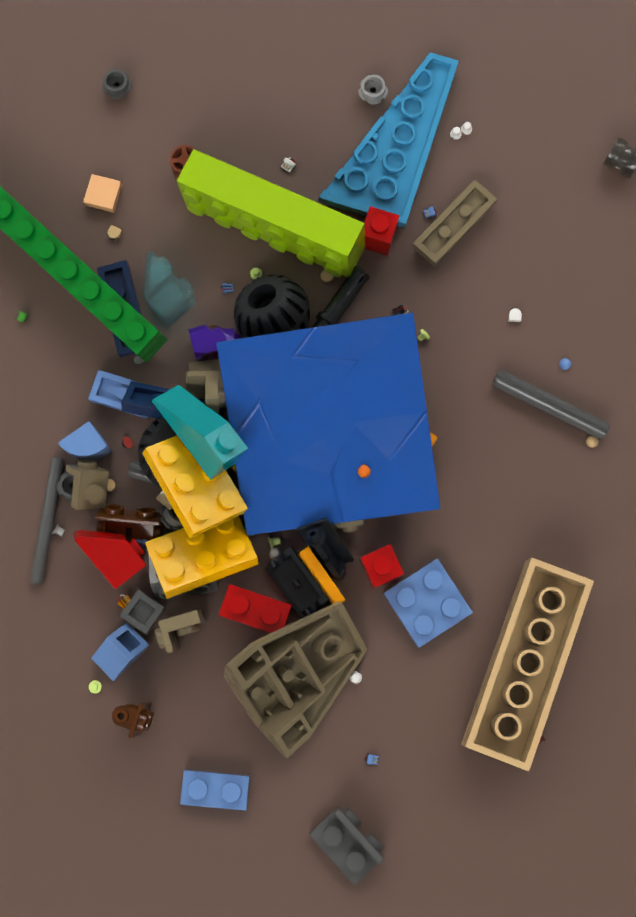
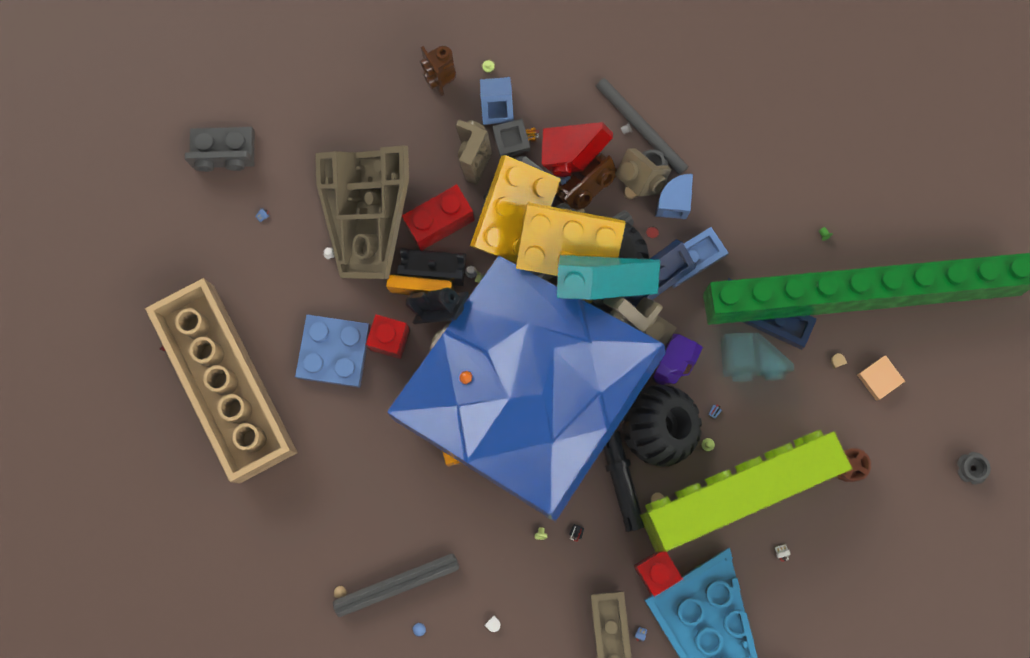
camera: 135 degrees right, 0 degrees up
medium blue plate [180,769,250,811] -> none

